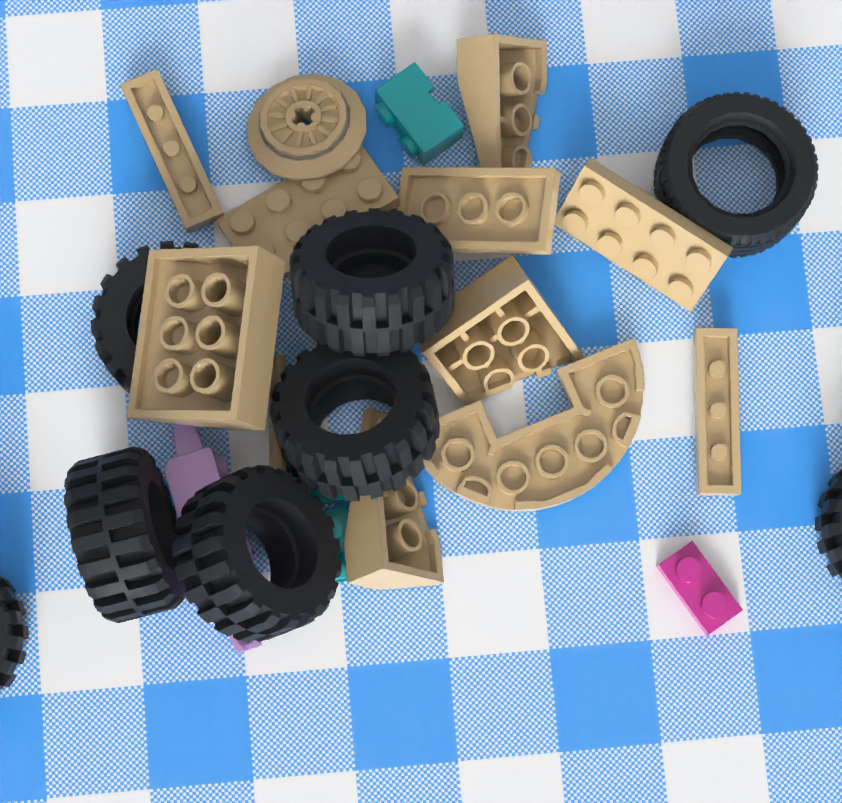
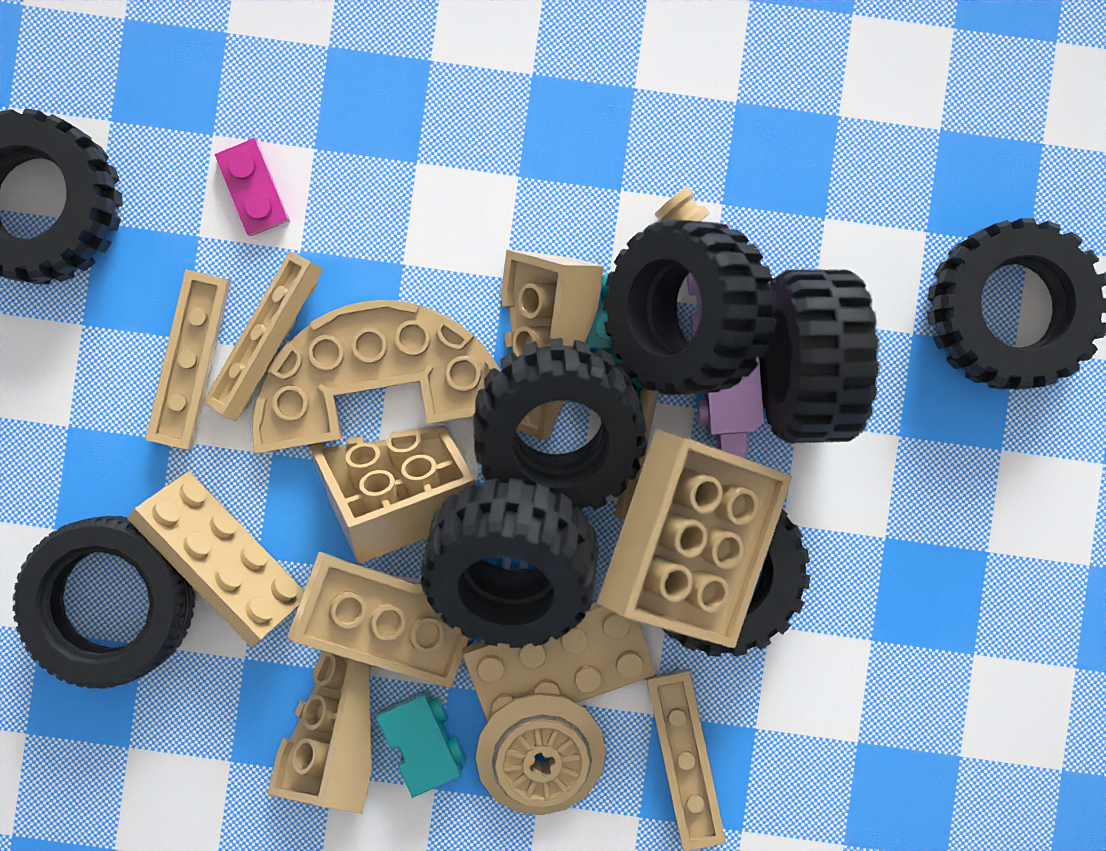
camera: 160 degrees left, 10 degrees up
none -> tan plate [204,251,323,422]
none -> tan wheel [654,186,710,222]

